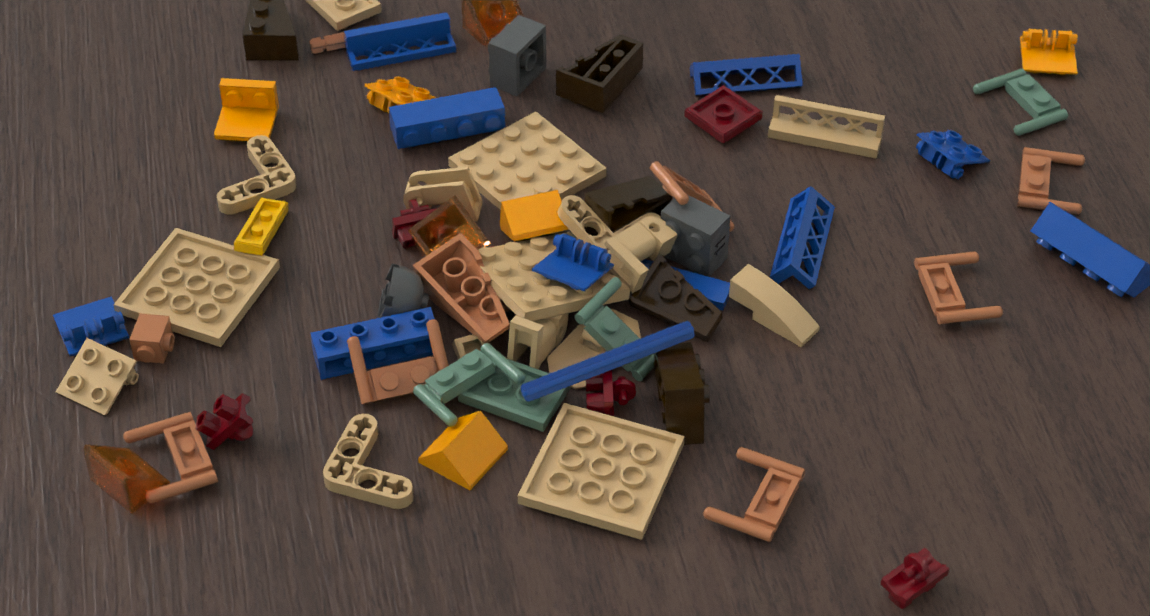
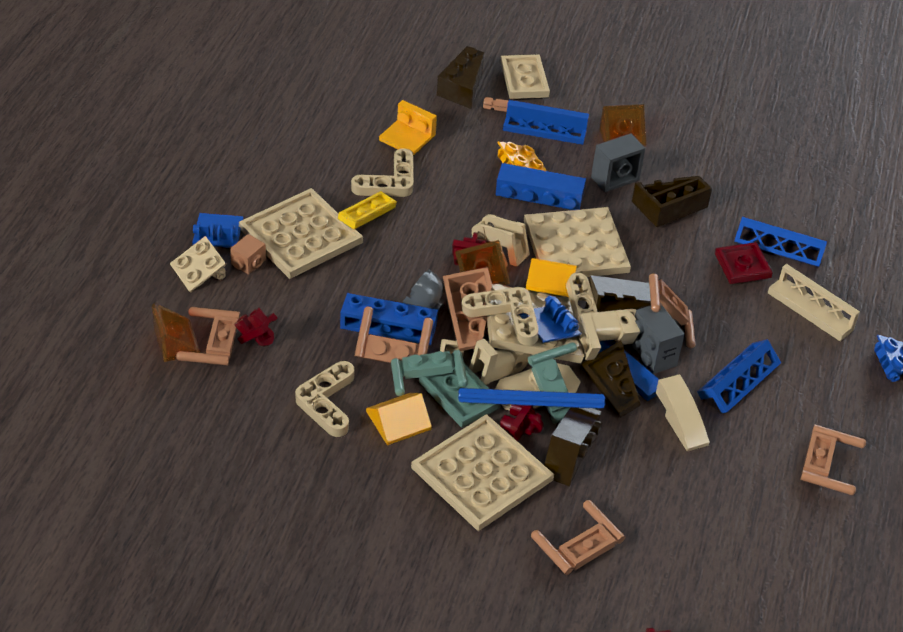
camera: 25 degrees right, 0 degrees up
none -> tan beam [462,287,538,345]

